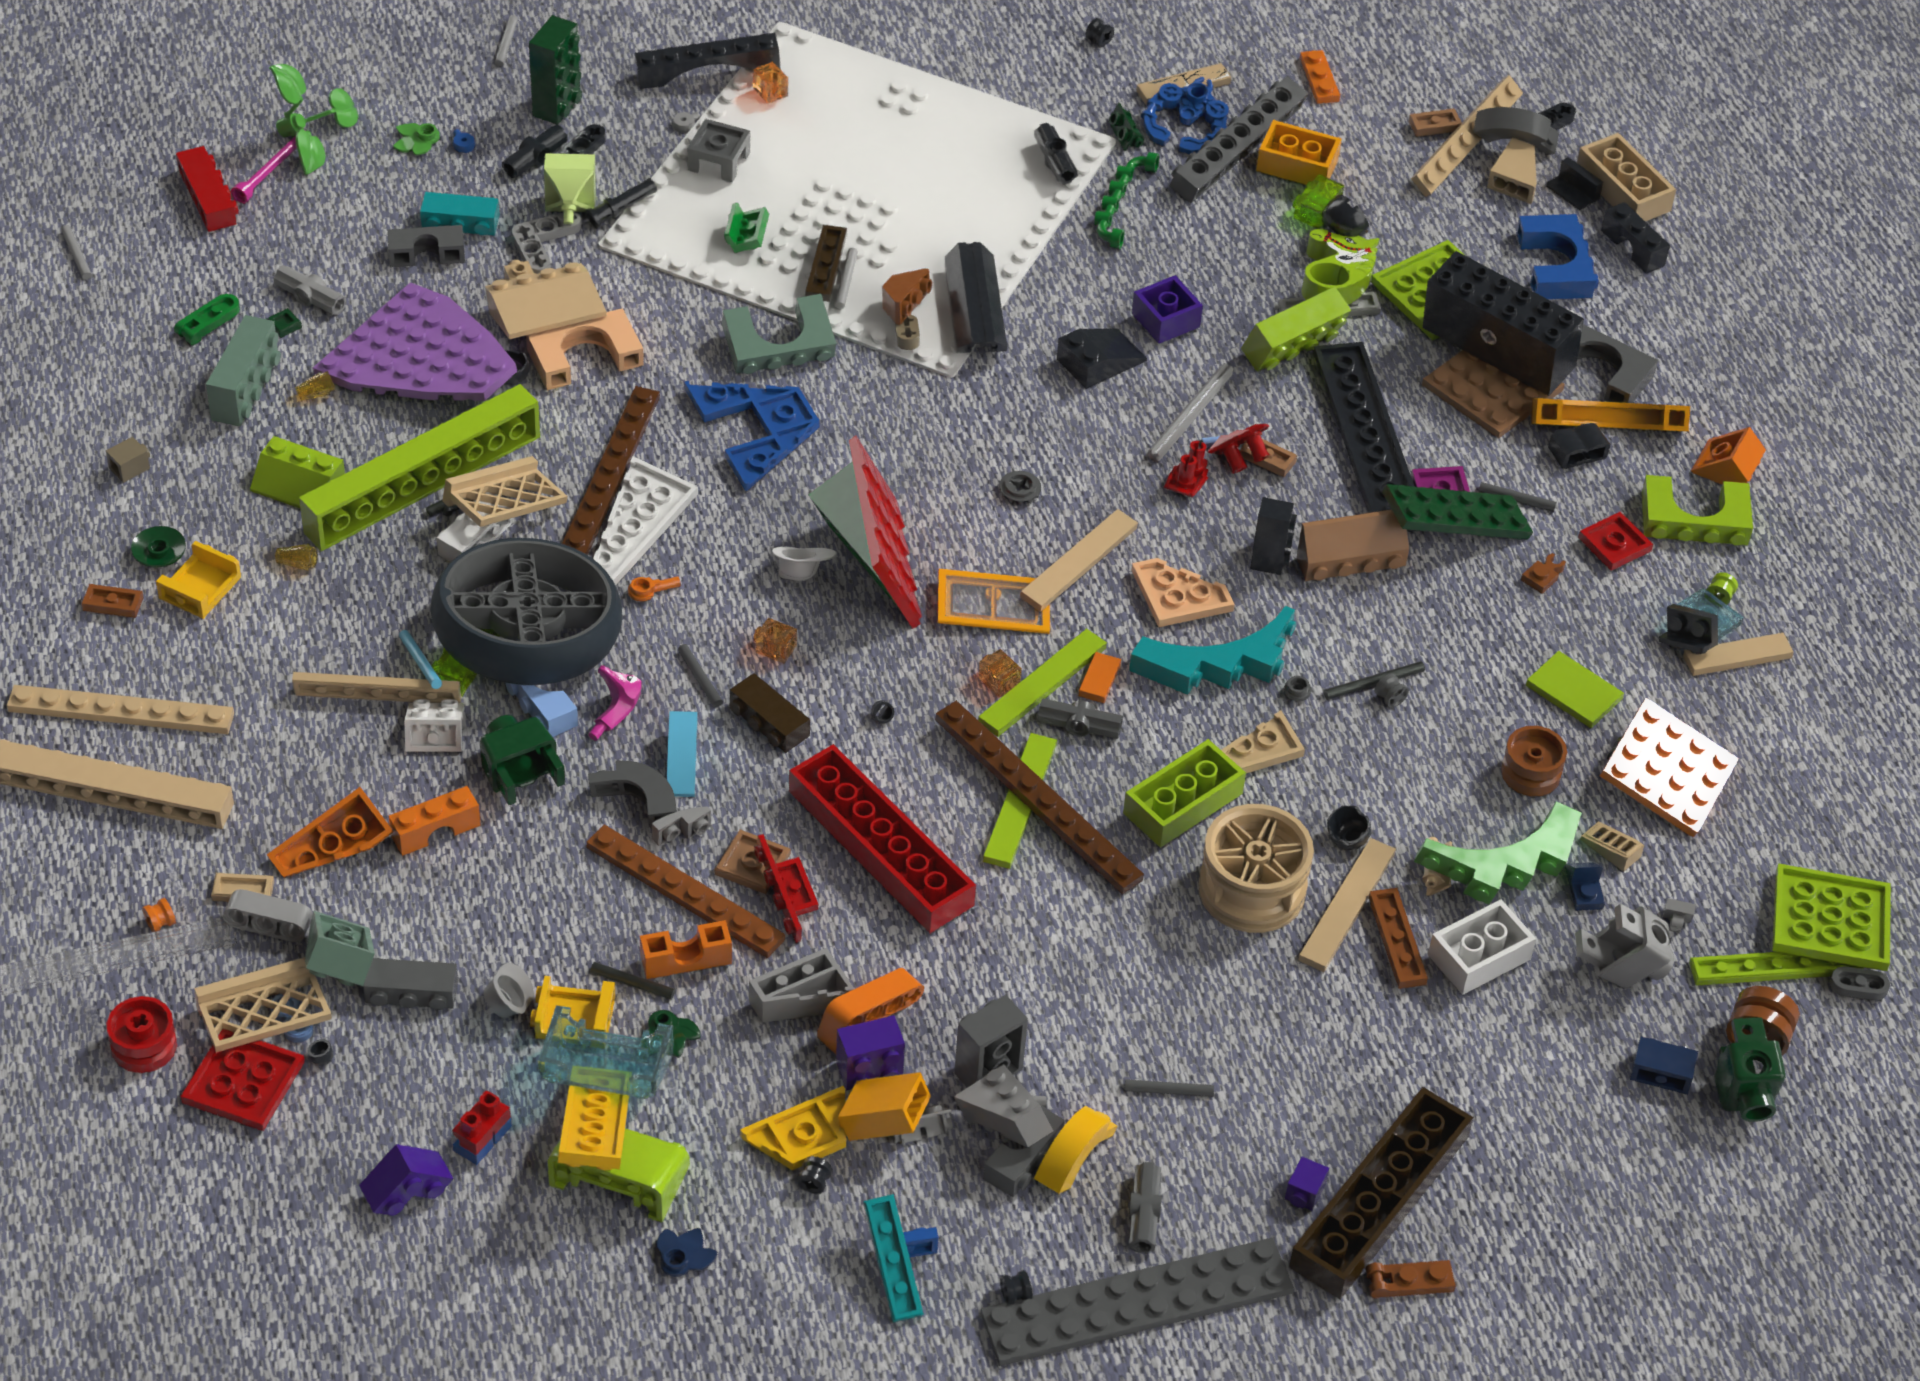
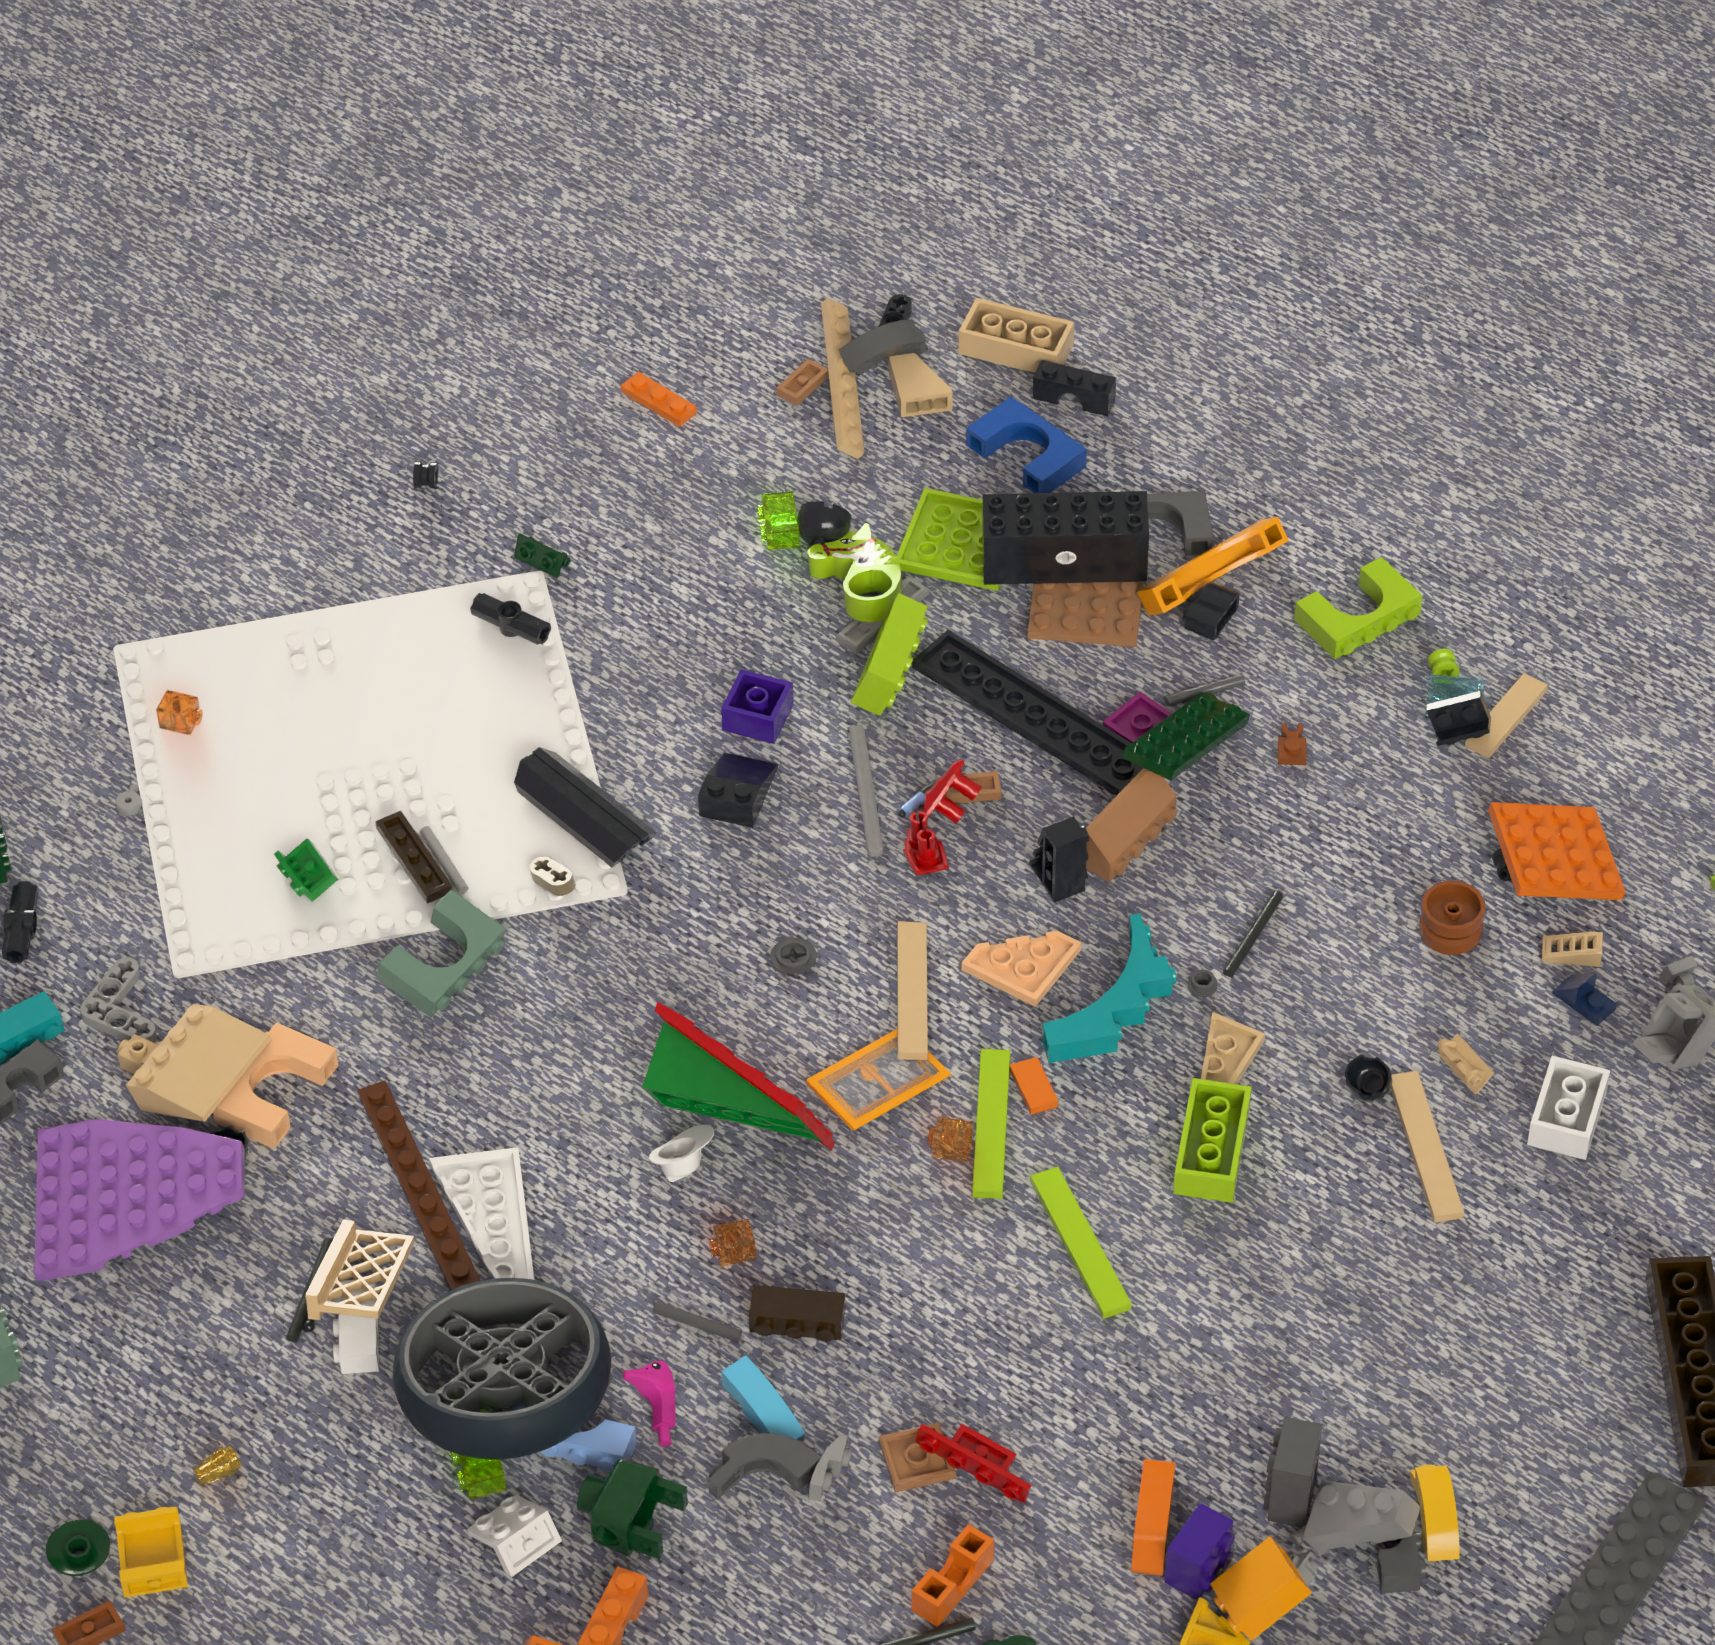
camera: 35 degrees left, 0 degrees up
lime slope [250,436,345,508] -> none
tan tile [292,672,461,703] -> none
clear yellow cone [295,371,336,401] -> none
lime brick [299,384,540,552] -> none
medium azure bar [399,630,442,689] -> none
yellowish green piece [544,154,596,224] -> none
black beam [556,124,606,154] -> none
black pin [586,178,657,229] -> none
dark orange plate [586,824,785,958] -> none
orange plate [628,576,681,602] -> none
black arch [635,33,781,89] -> none
blue wing [684,381,820,491] -> none
dark grey panel [687,118,750,183] -> none
light grey wedge [749,948,854,1023] -> none
red brick [789,744,976,933] -> none
black hinge [871,700,895,723] -> none
dark orange slope [882,268,932,325] -> none
reddish brown plate [935,700,1144,895] -> none
dark grey piece [1037,699,1123,739] -> none
green bar [1094,152,1160,249] -> none
dark grey bar [1124,1079,1214,1097] -> none
dark grey piece [1128,1162,1162,1254] -> none
tan tile [1136,63,1232,105] -> none
blue piece [1141,77,1229,155] -> none
dark grey brick [1169,76,1309,203] -> none
tan wheel [1198,804,1314,933] -> none
light orange brick [1256,120,1342,190] -> none
dark purple brick [1285,1156,1330,1211] -> none
dark orange plate [1368,888,1428,989] -> none
dark grey wheel [1374,673,1409,708] -> none
arch [1414,801,1582,905] -> none
lime tile [1525,651,1624,729] -> none
black panel [1546,157,1603,210] -> none
red plate [1578,512,1653,571] -> none
orange slope [1691,427,1766,485] -> none

